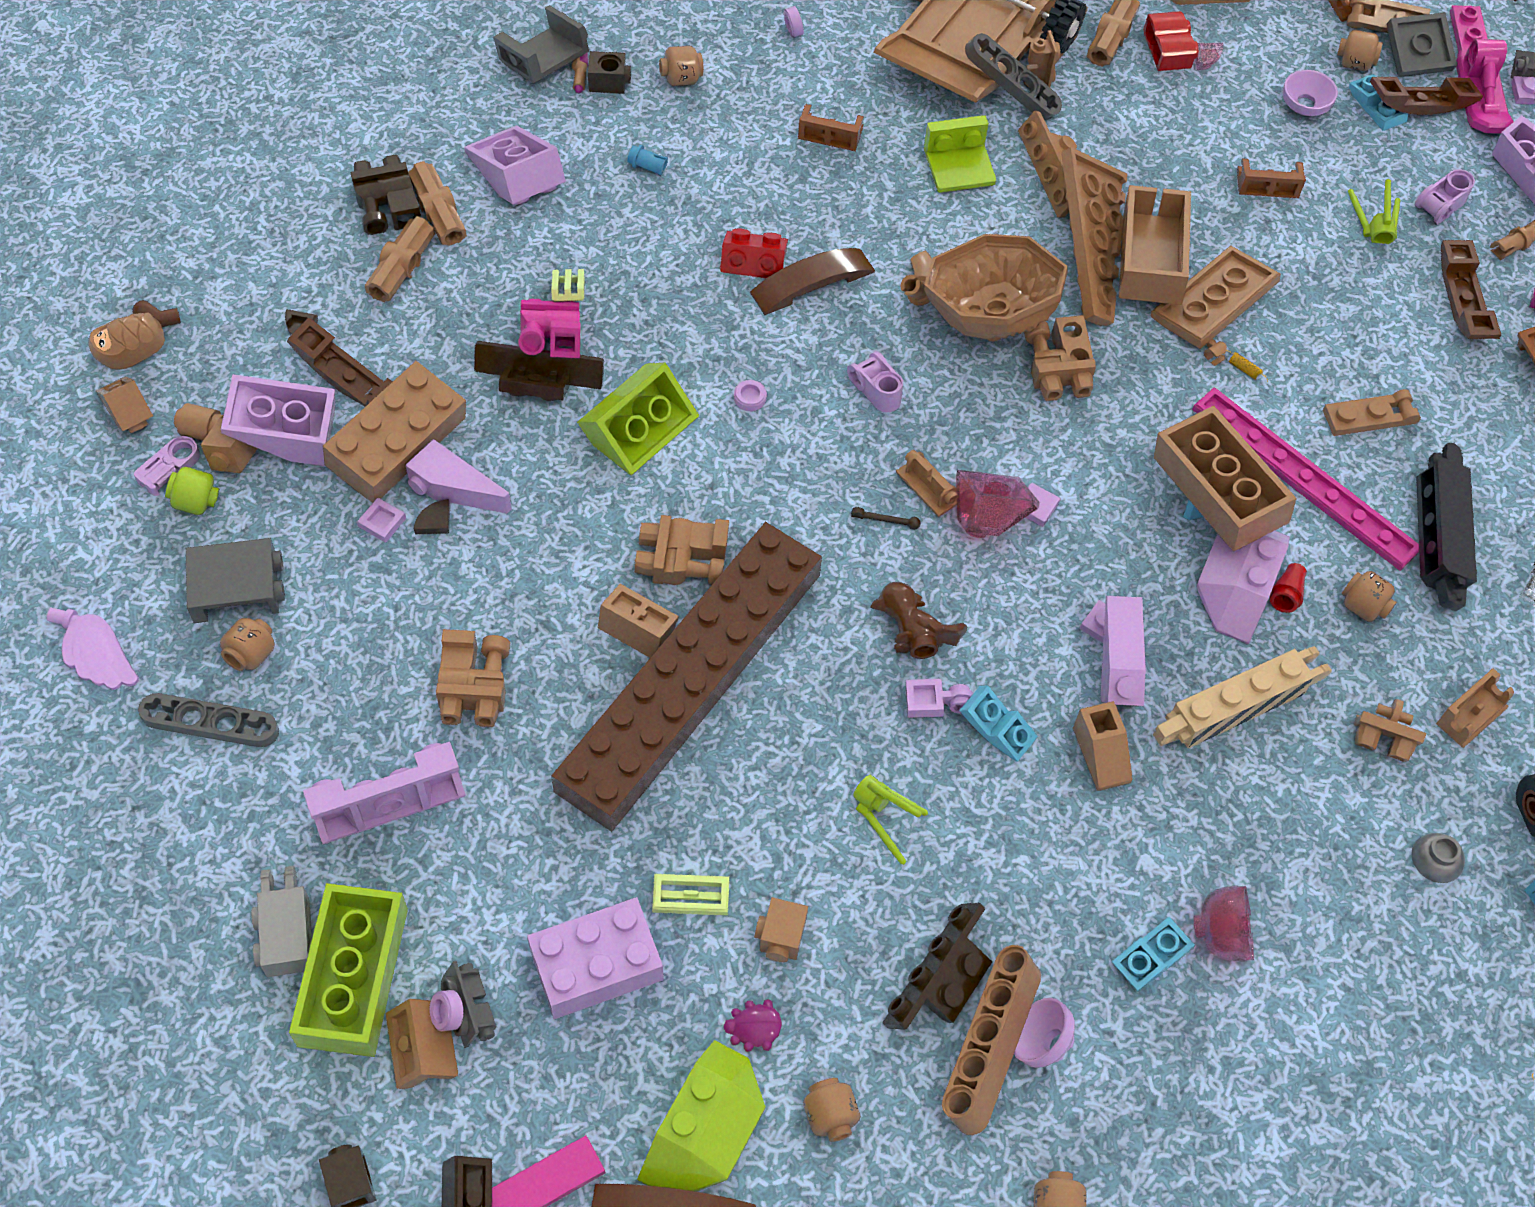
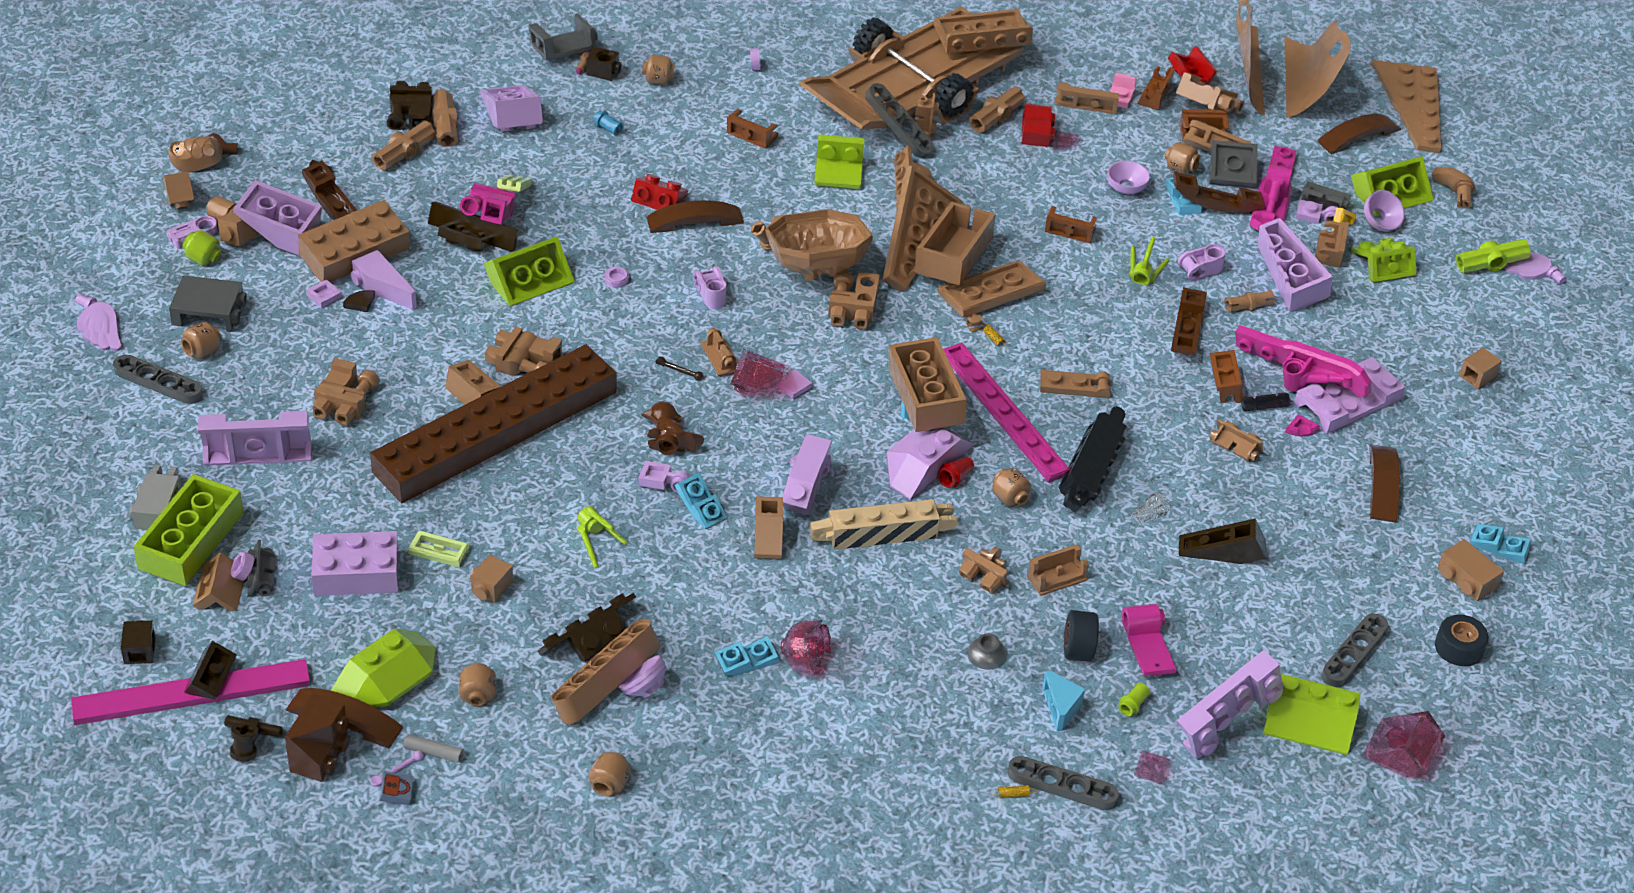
camera: 15 degrees right, 15 degrees down
magenta piece [723,999,782,1052] -> none

